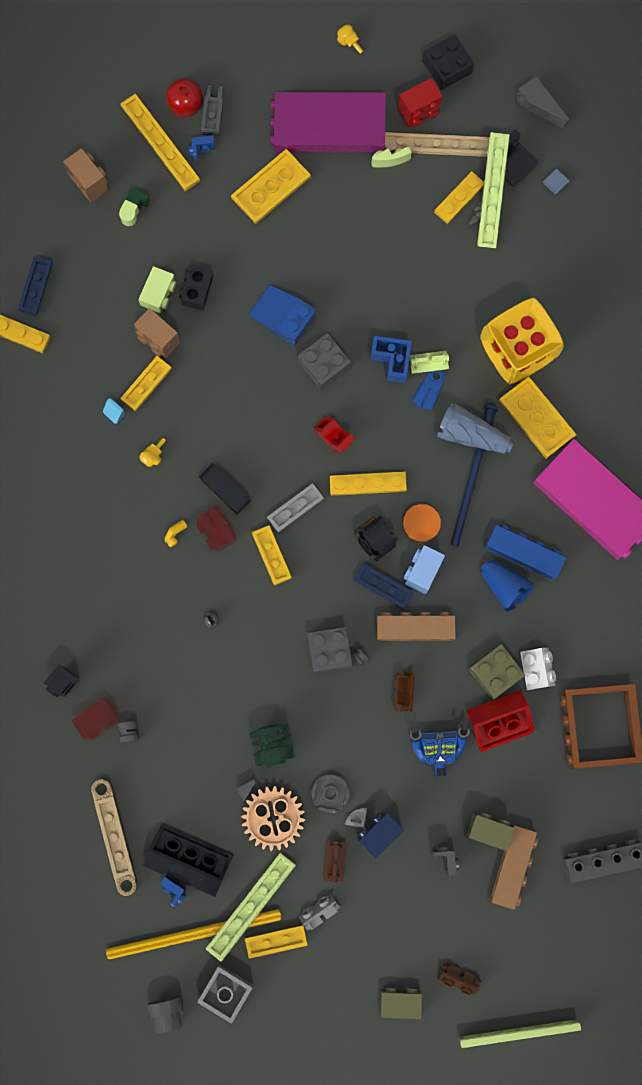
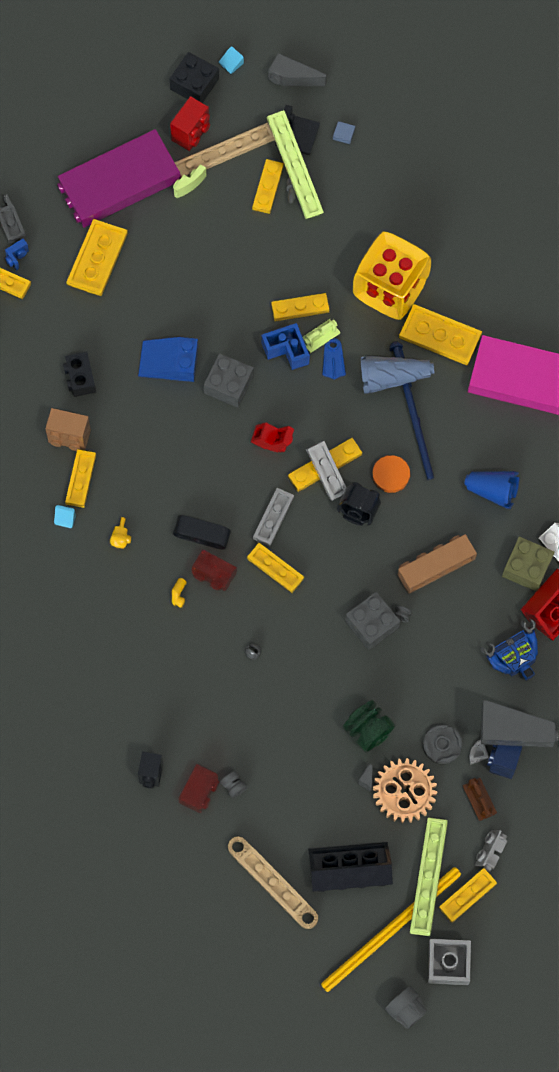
camera: 25 degrees left, 10 degrees down
yellowish green brick [138,266,177,313] -> none
blue bracket [160,876,186,907] -> none
yellow piece [337,24,363,54] -> none
dark blue plate [354,563,413,609] -> none
reddish brown hinge [393,671,415,712] -> none
light blue brick [404,545,445,595] -> none
blue brick [485,524,566,581] -> none
none -> medium azure slope [219,46,244,74]
none -> yellow plate [271,293,329,321]
none -> light grey plate [306,441,346,501]
none -> dark grey slope [481,701,559,747]

